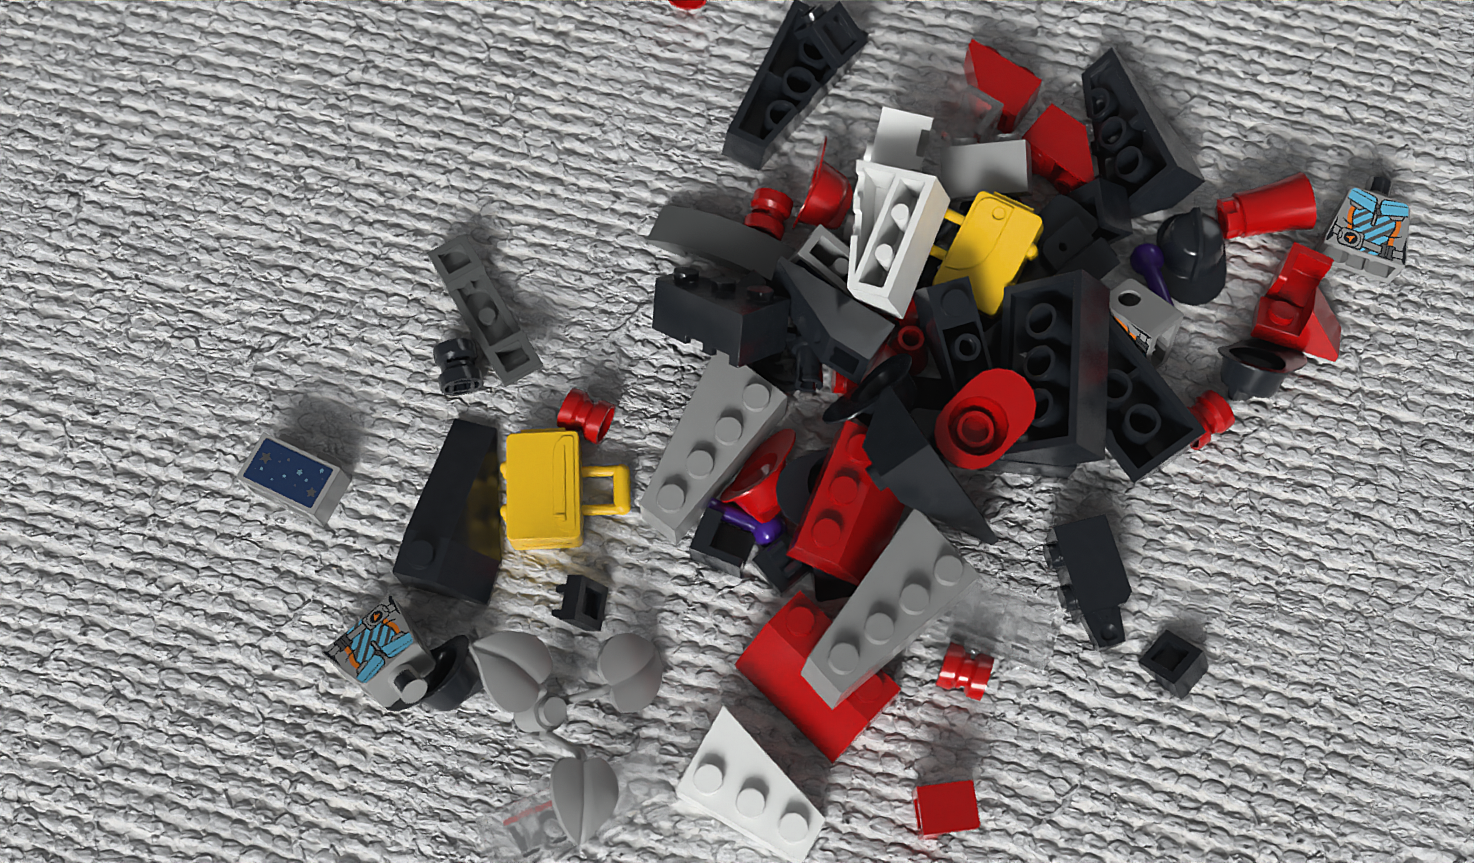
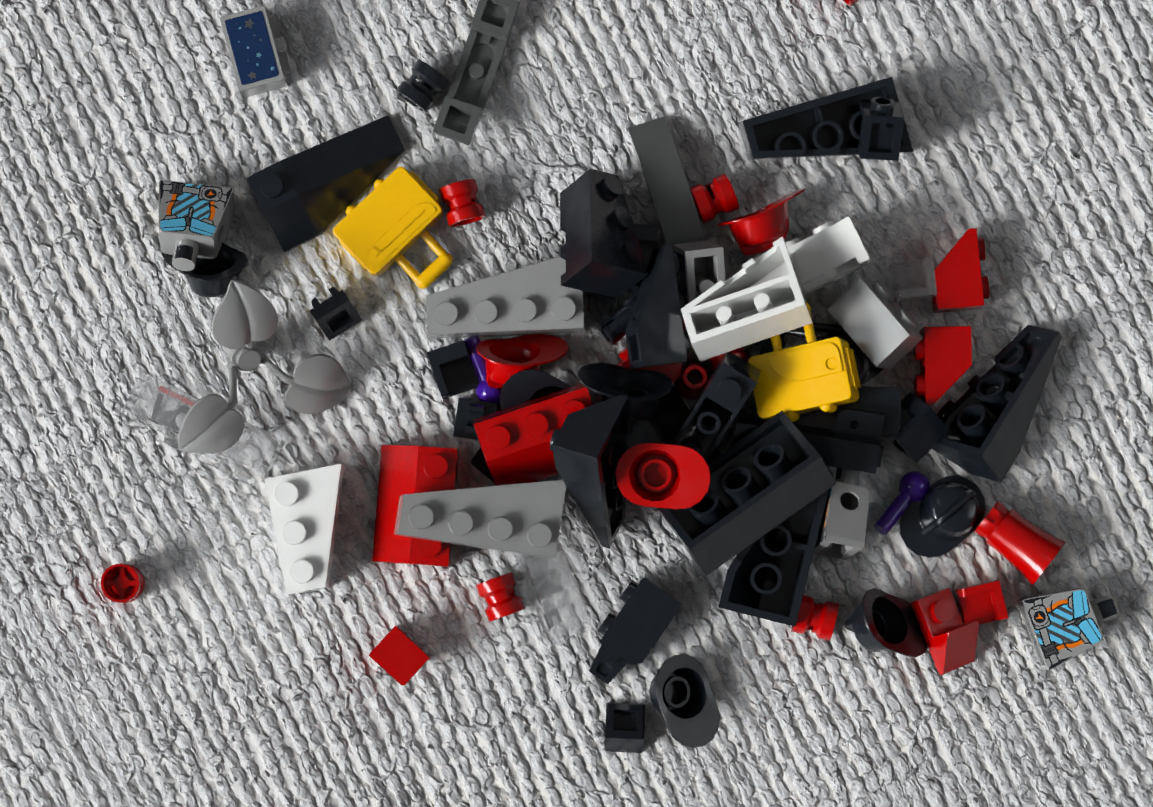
camera: 45 degrees right, 15 degrees up
none -> black piece [649,654,720,748]

